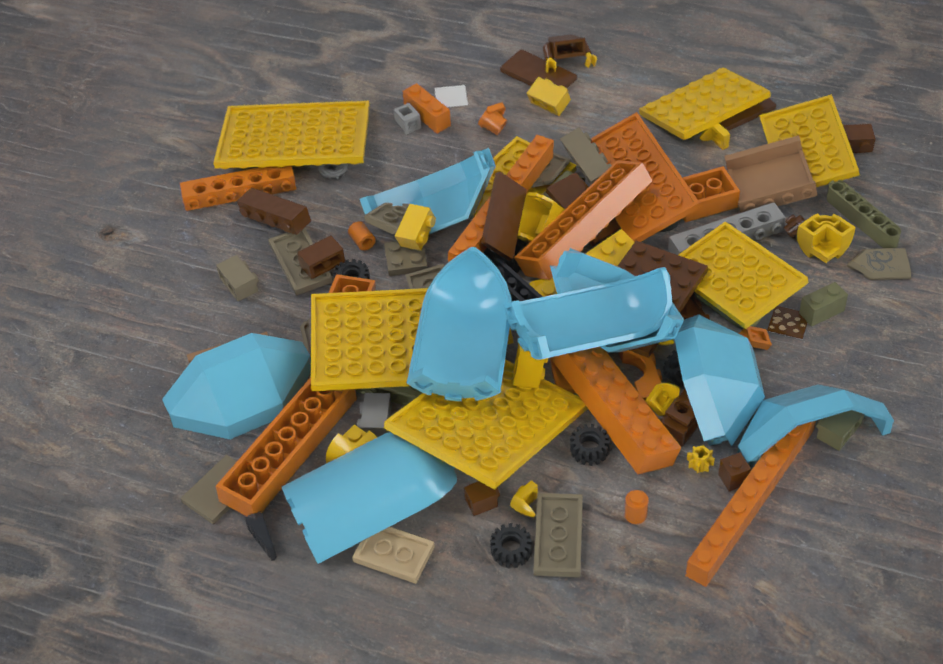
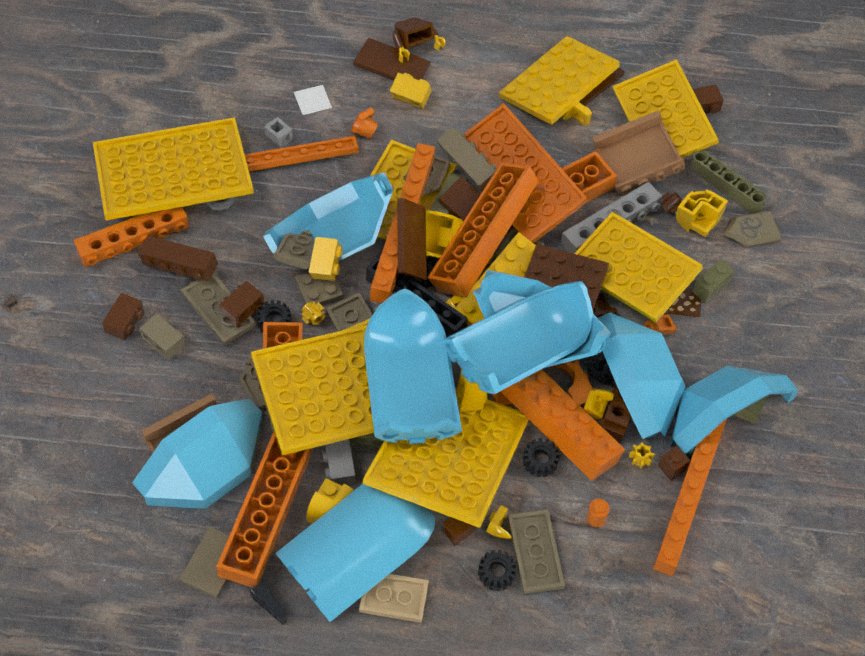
camera: 20 degrees left, 10 degrees up
orange brick [348,221,376,251] -> none
orange brick [403,83,451,134] -> none
none -> reddish brown brick [102,293,144,341]
none -> orange plate [244,136,359,171]
none -> yellow gear [301,302,325,325]

